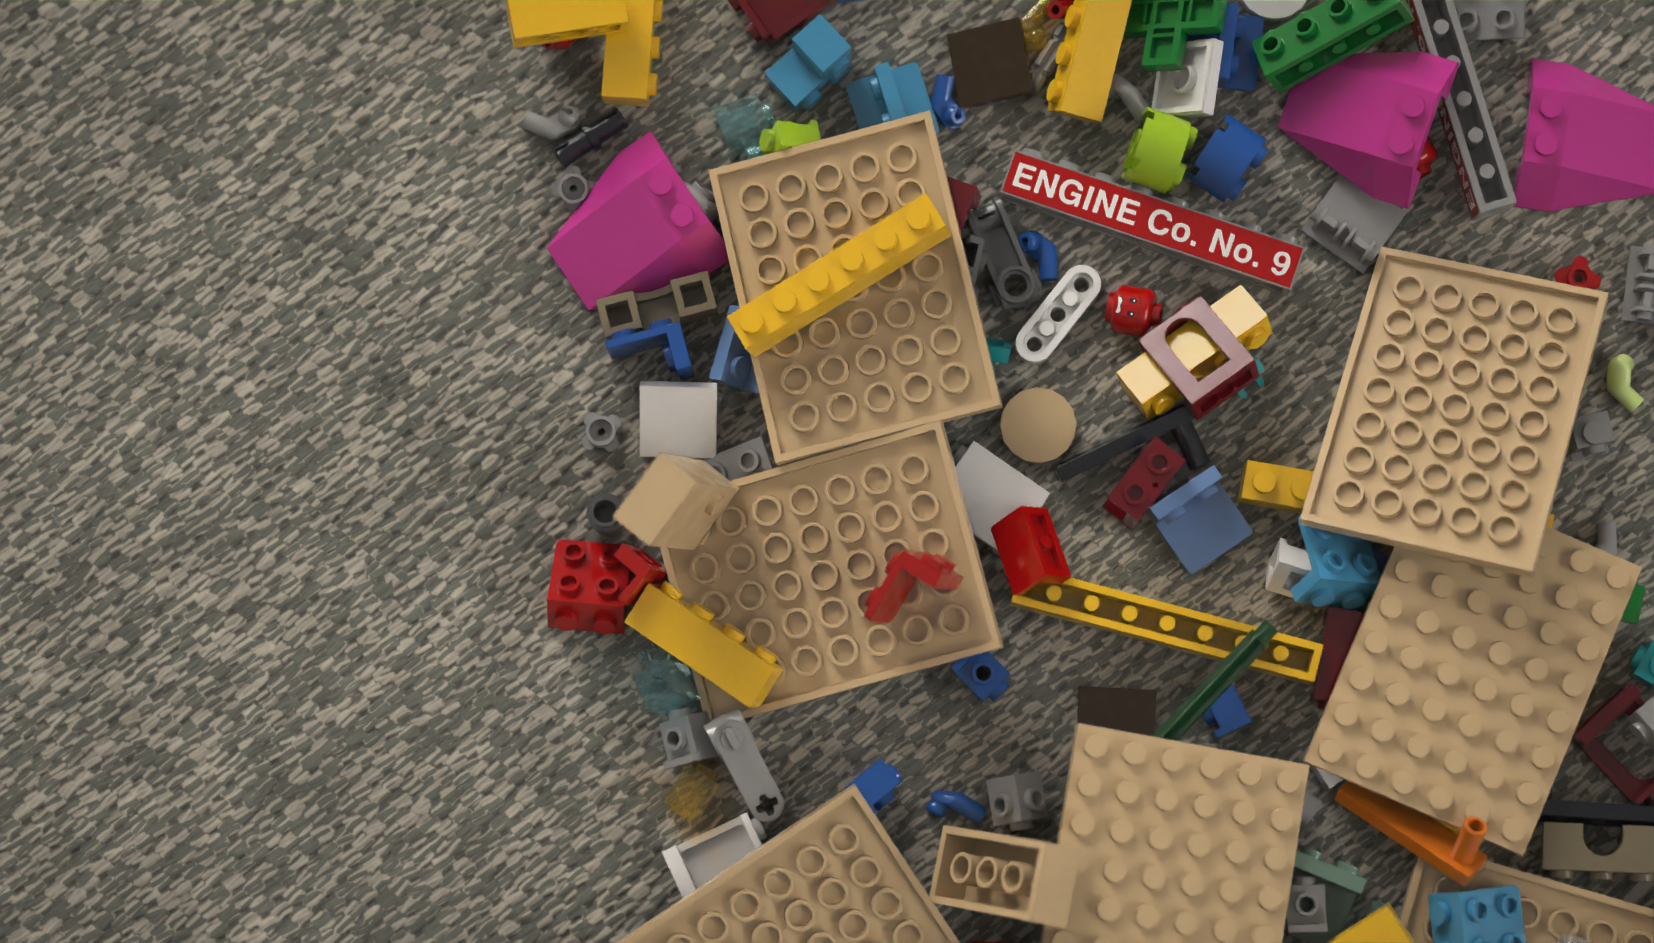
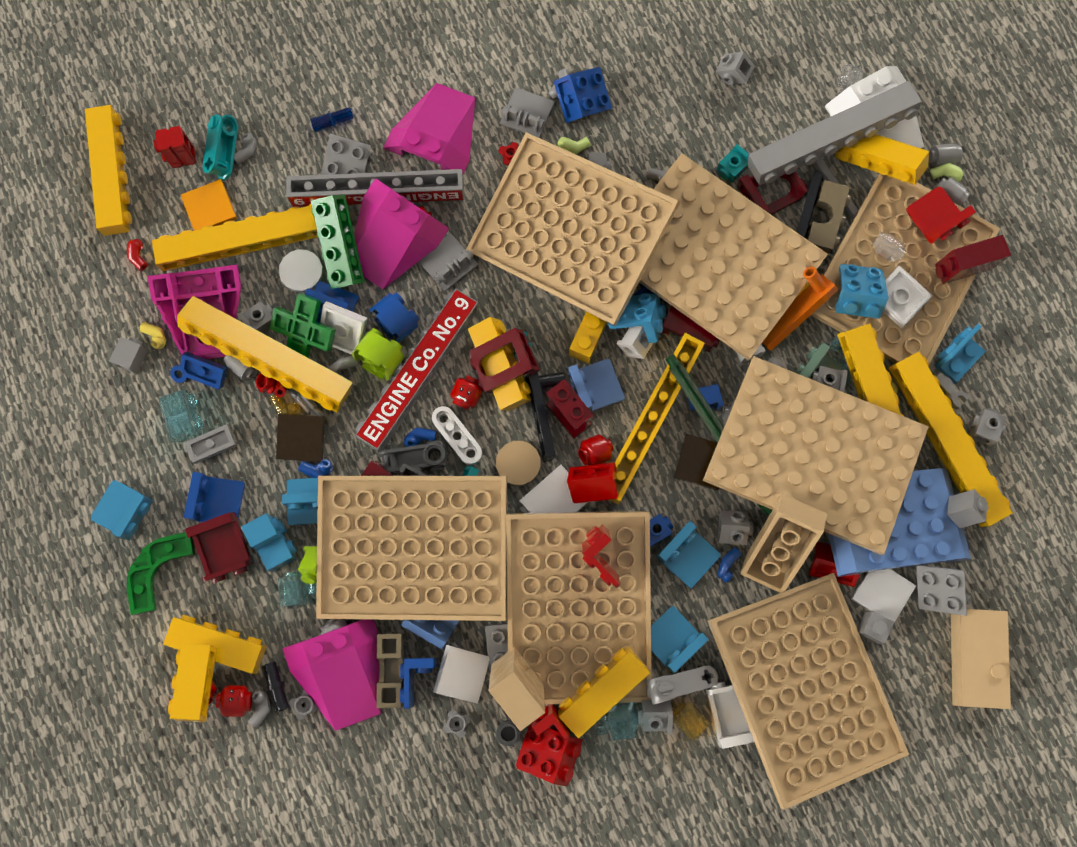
camera: 80 degrees left, 5 degrees down
yellow brick [726,193,952,358] -> none
blue brick [841,759,903,814] -> none
none -> red head [216,685,253,717]
none -> red head [578,434,613,465]
none -> dark azure bracket [651,606,709,673]
none -> dark azure bracket [656,521,721,588]

